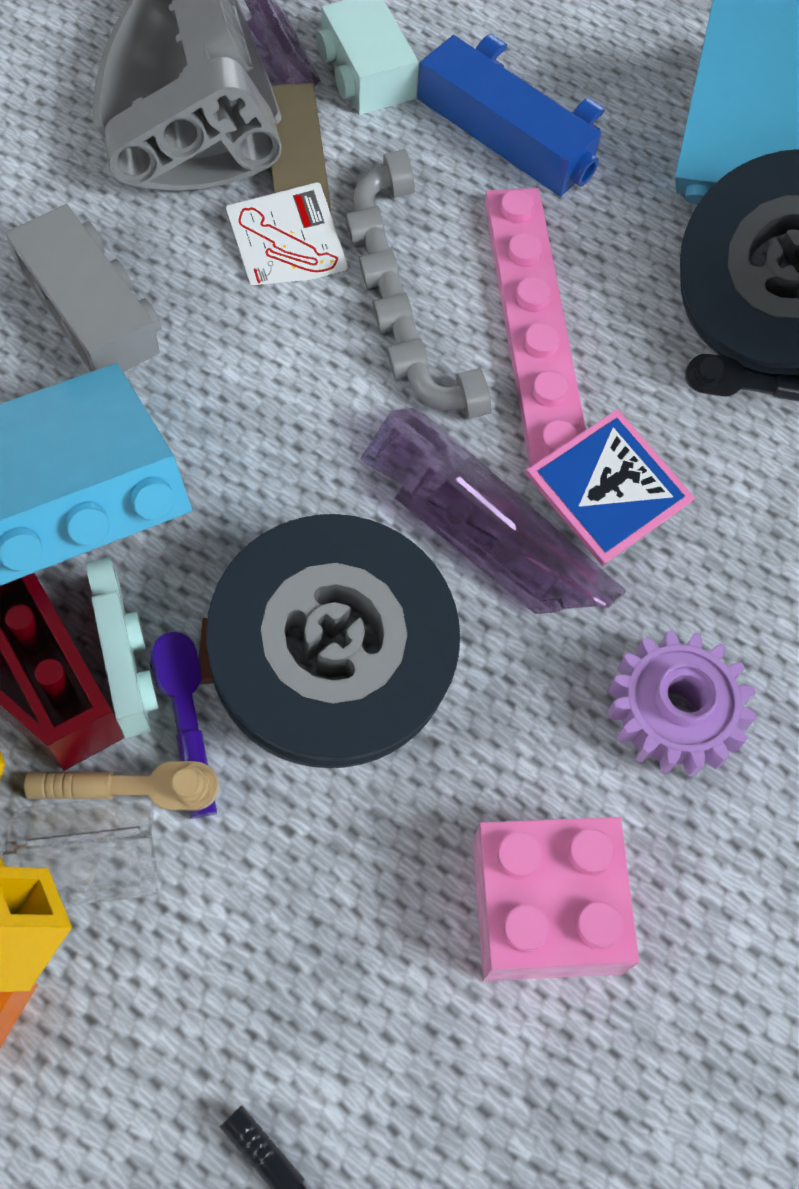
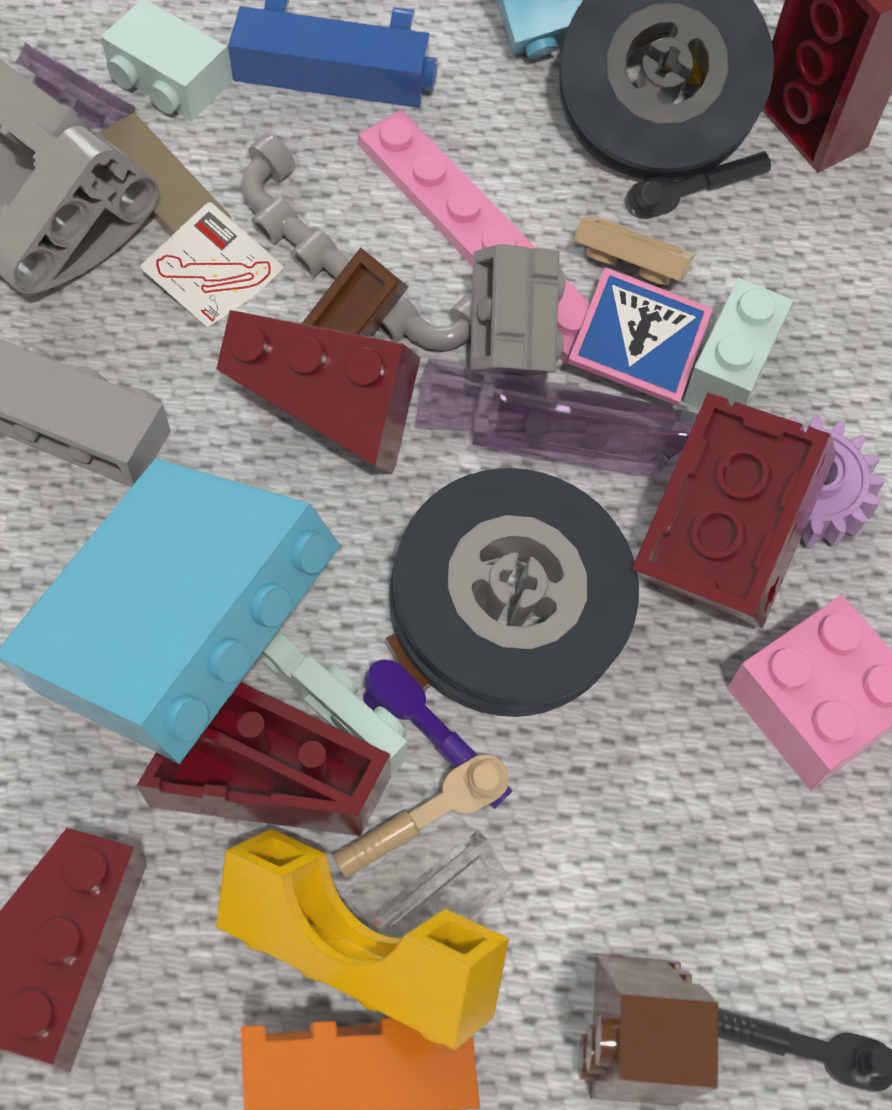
camera: 30 degrees left, 0 degrees up
none -> dark red wedge [216,310,421,474]
none -> reddish brown tile [301,247,409,337]
none -> light grey brick [470,244,566,375]
none -> tan plate [573,214,695,285]
none -> reddish brown wedge [578,954,718,1106]
none -> dark red piece [632,392,836,629]
none -> light aqua brick [683,278,793,410]

